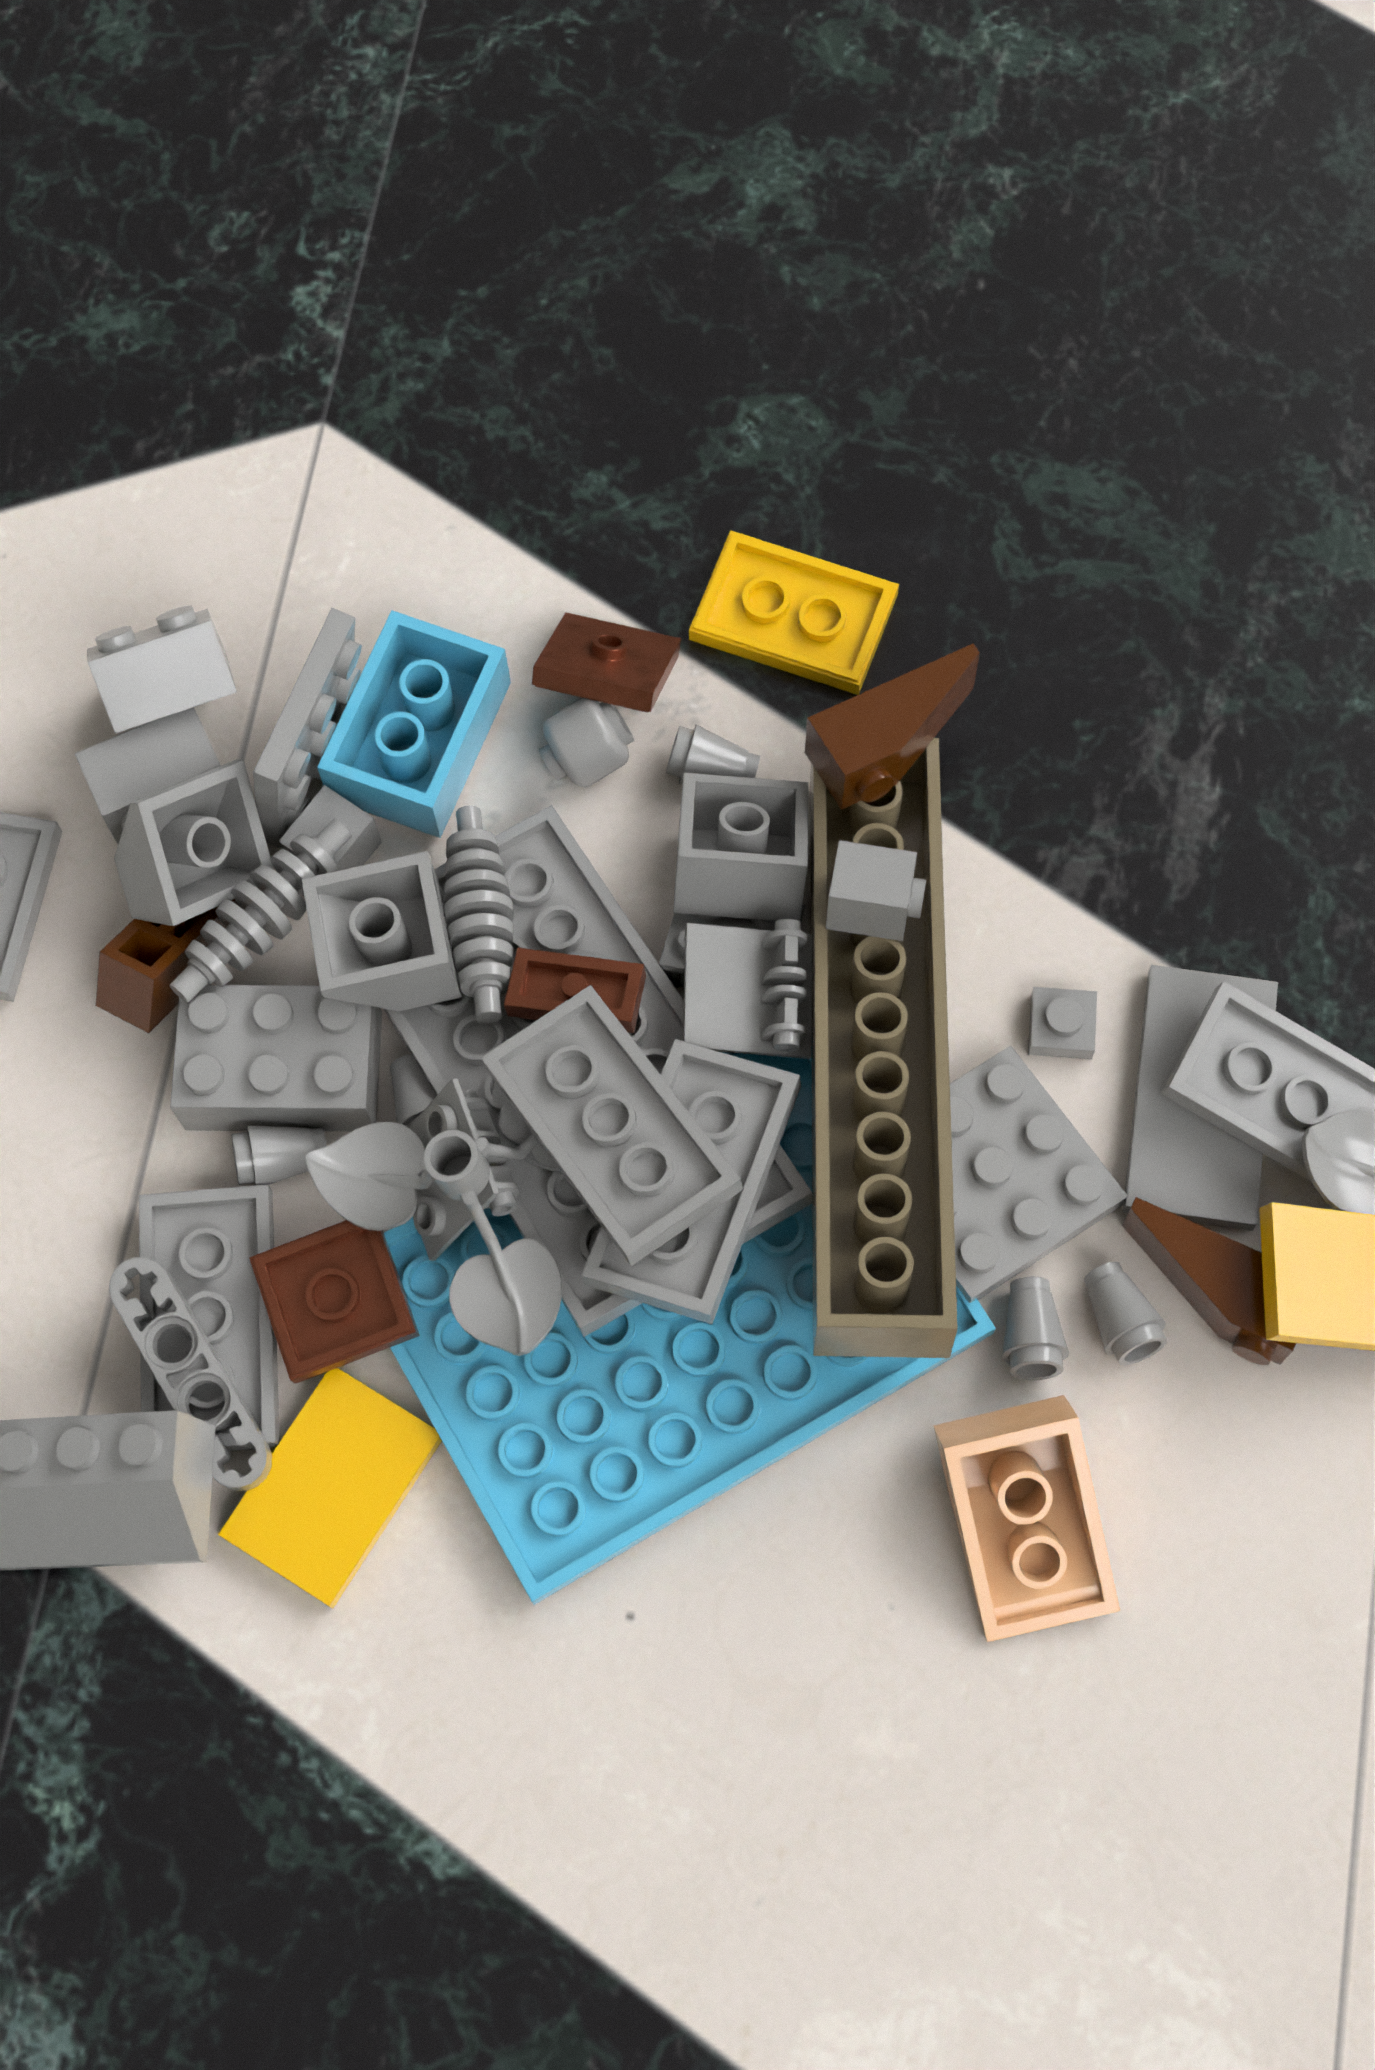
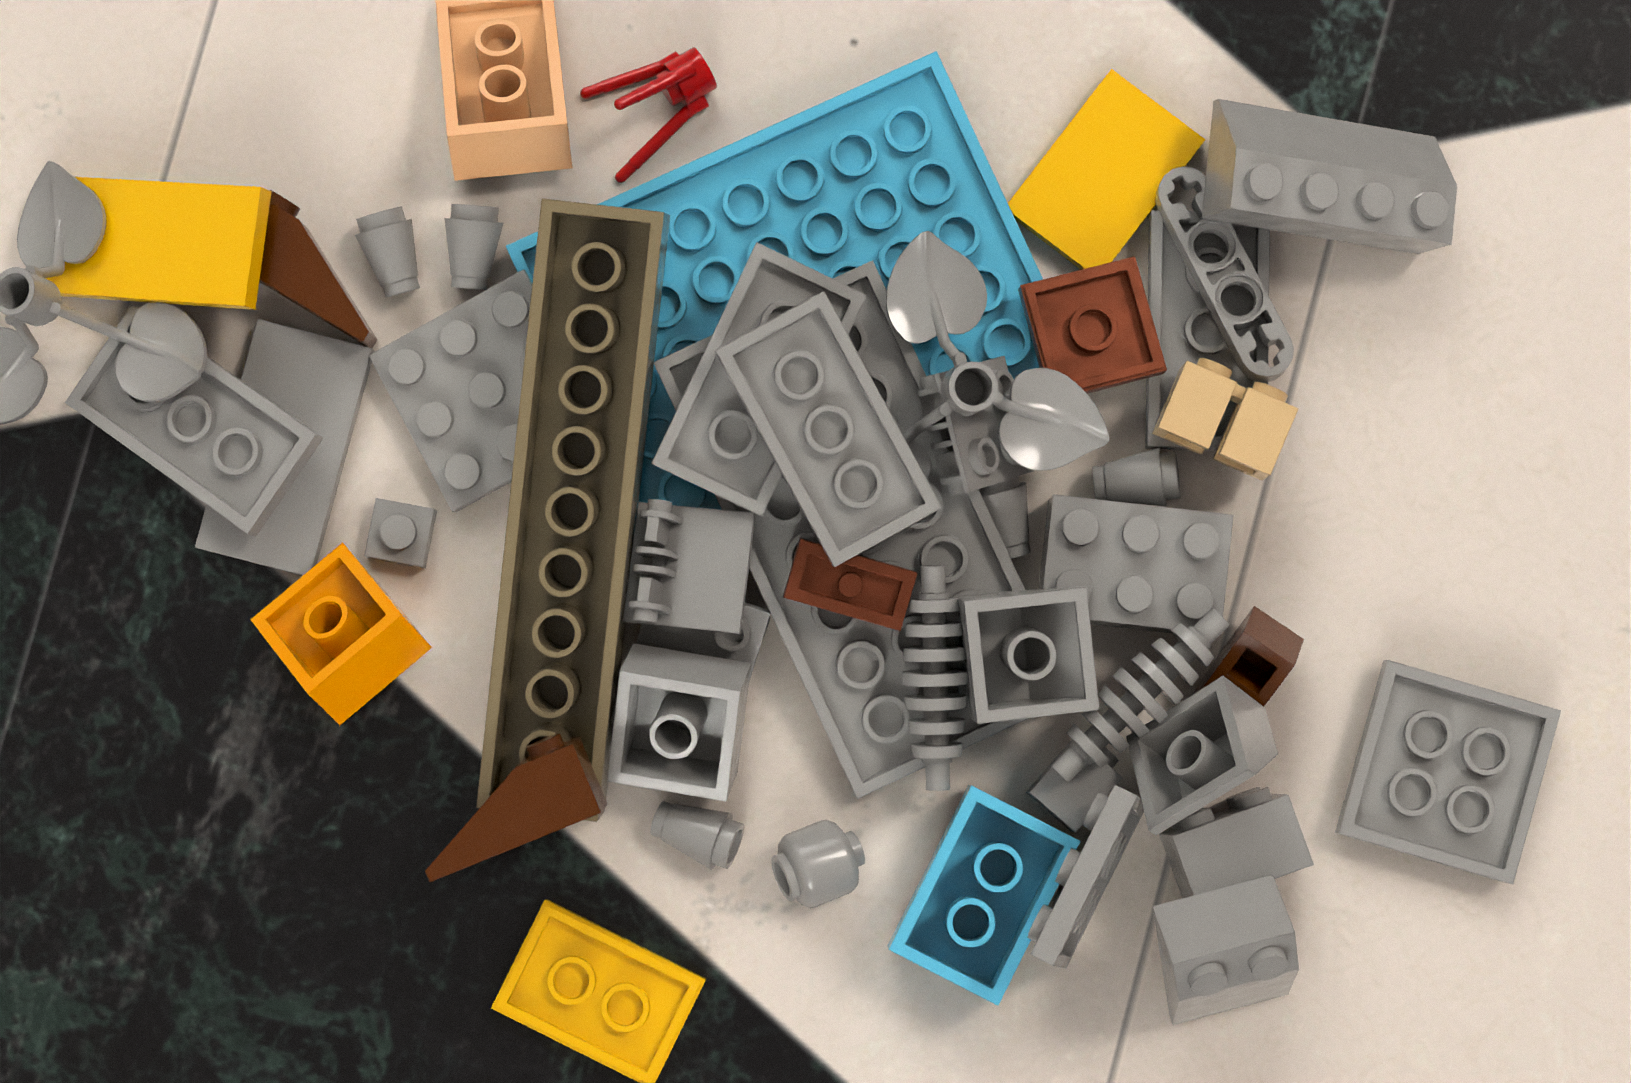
camera: 175 degrees left, 15 degrees up
copper plate [531,612,681,713] -> none
light grey brick [826,840,926,941] -> none
none -> light orange slope [251,542,432,725]
none -> red plant [580,47,717,183]
none -> tan piece [1152,358,1299,481]

